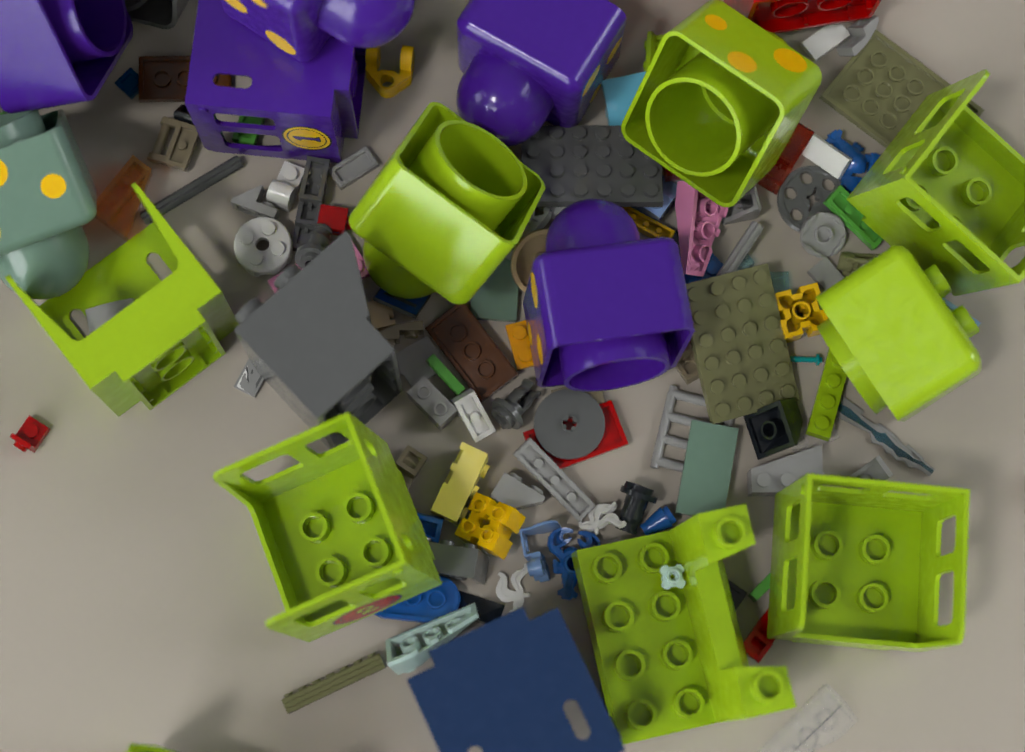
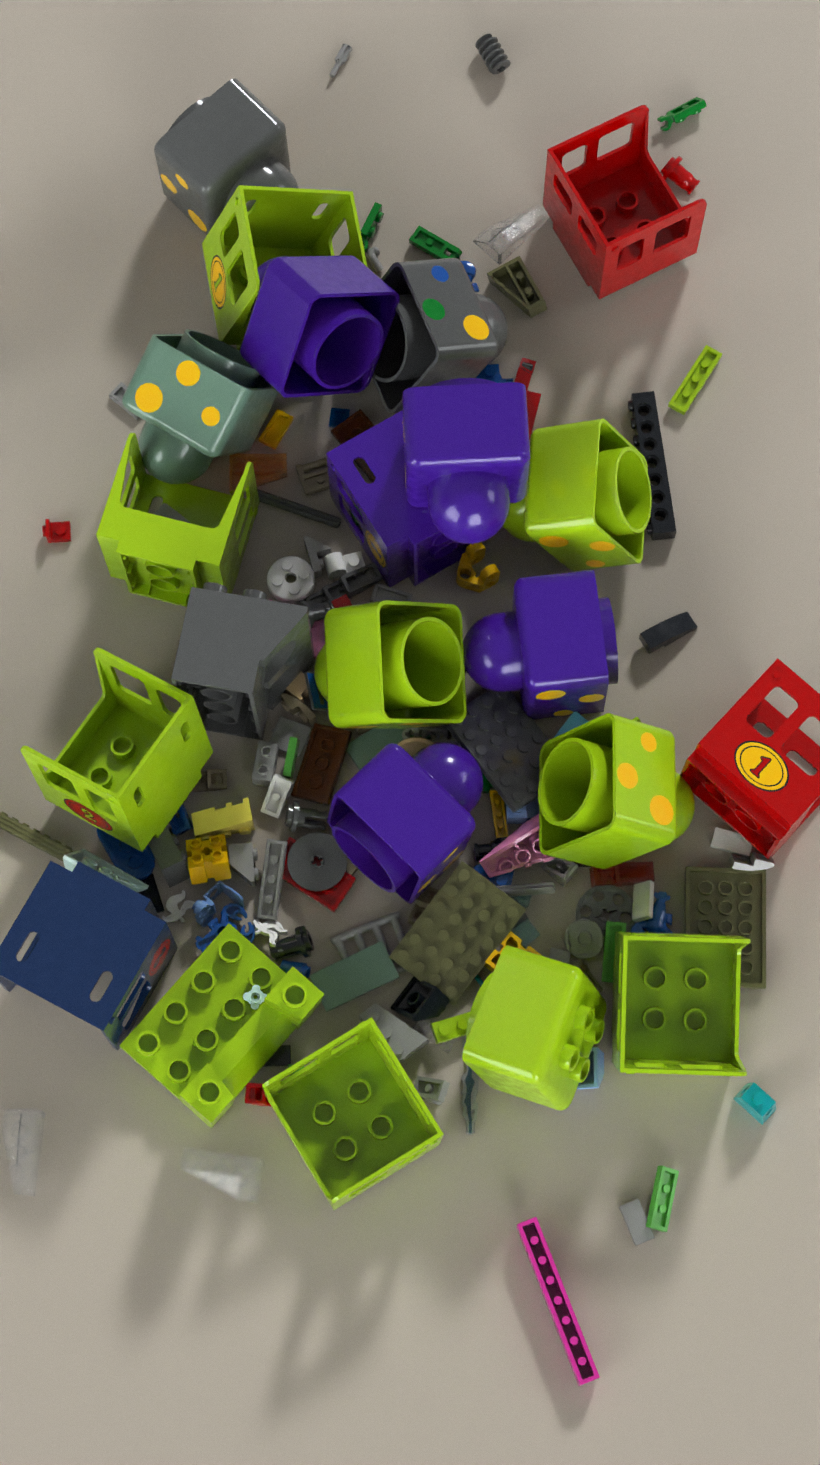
camera: 60 degrees right, 5 degrees down
none -> yellow tile [259,409,294,450]

